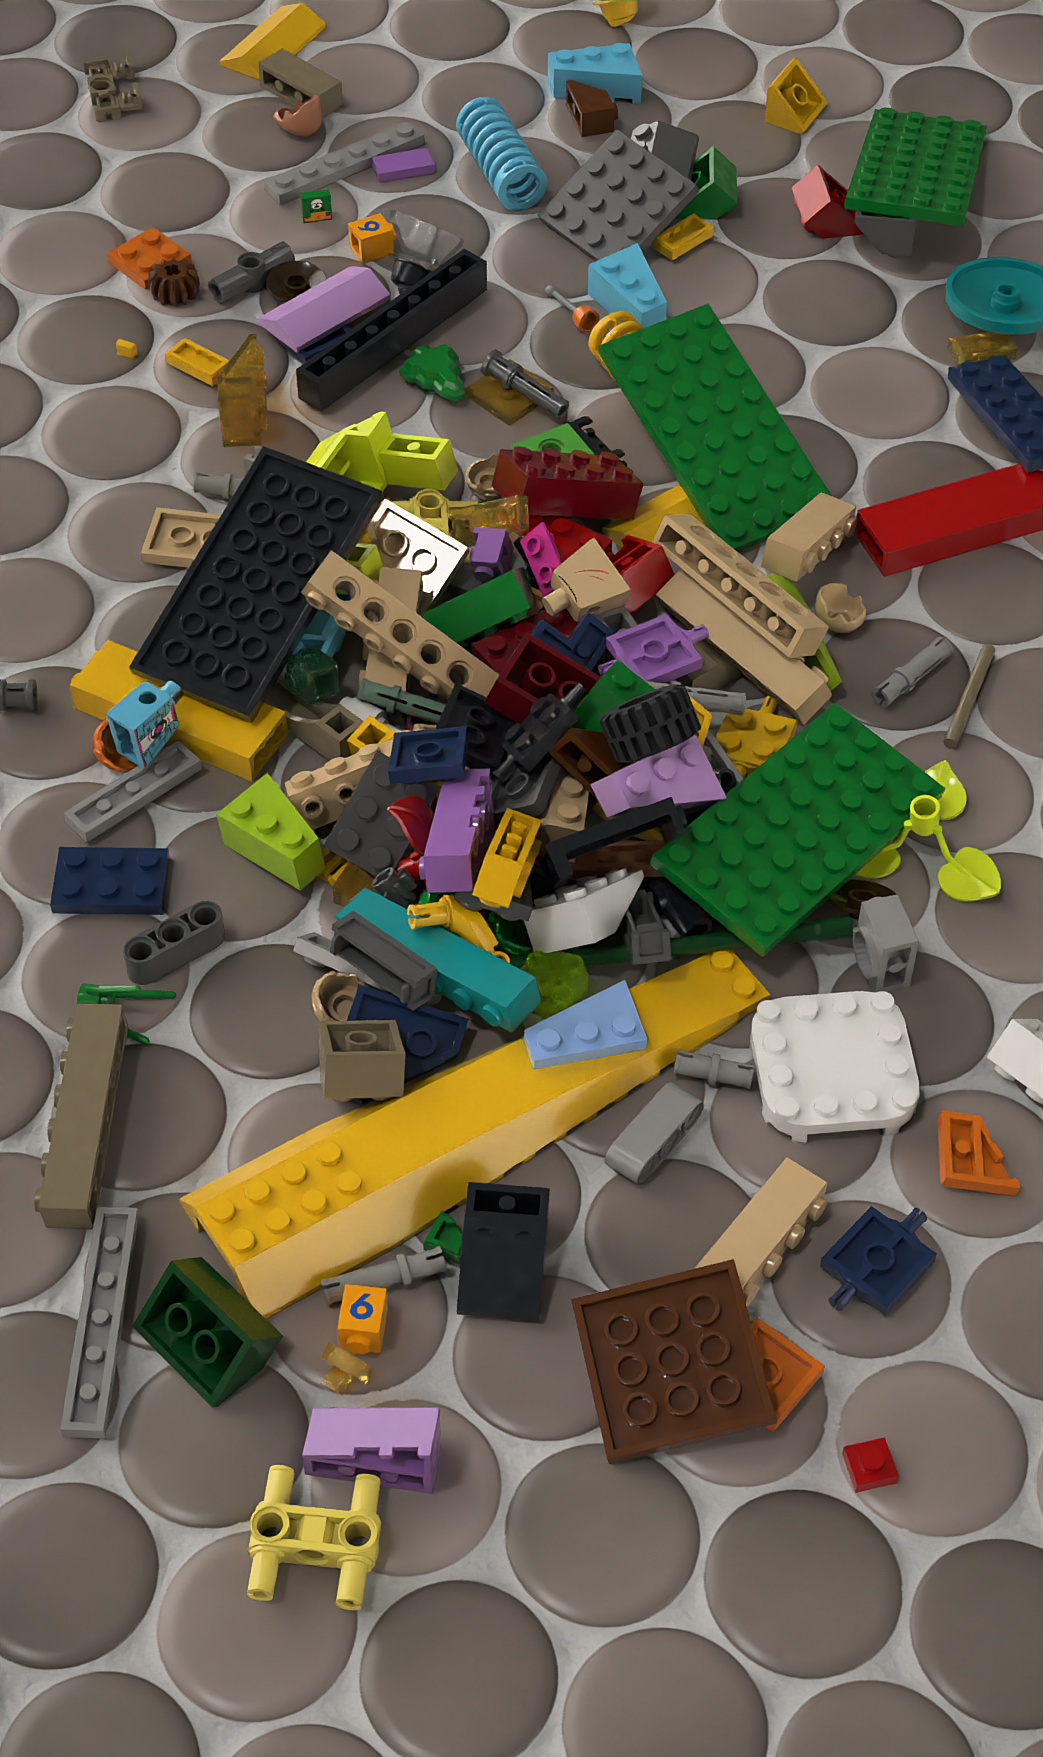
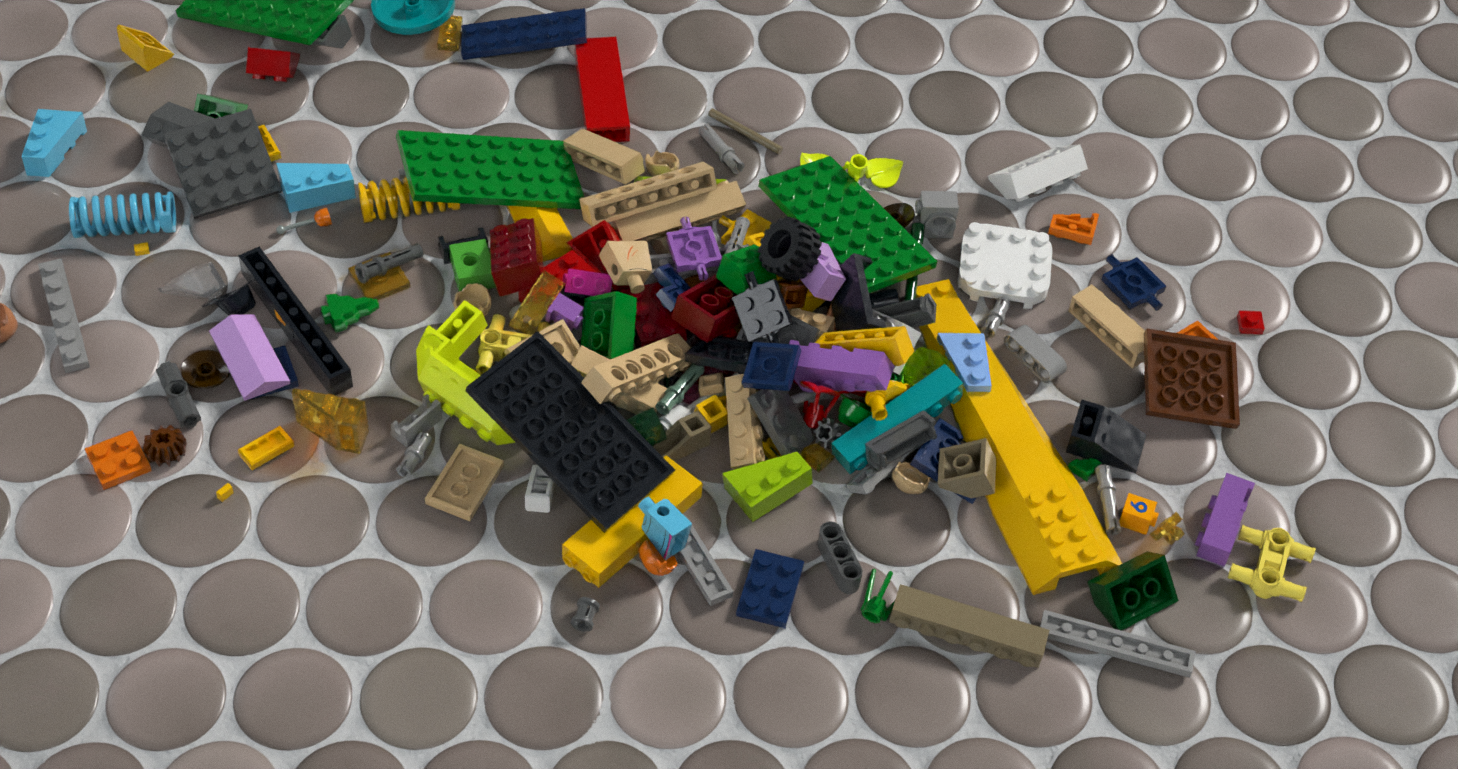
camera: 80 degrees left, 0 degrees up
green tile [300,189,332,223] -> none
light orange brick [348,213,397,264] -> none
medium lavender tile [372,148,435,182] -> none
reddish brown slope [566,80,618,137] -> none
none -> yellow piece [134,242,150,256]

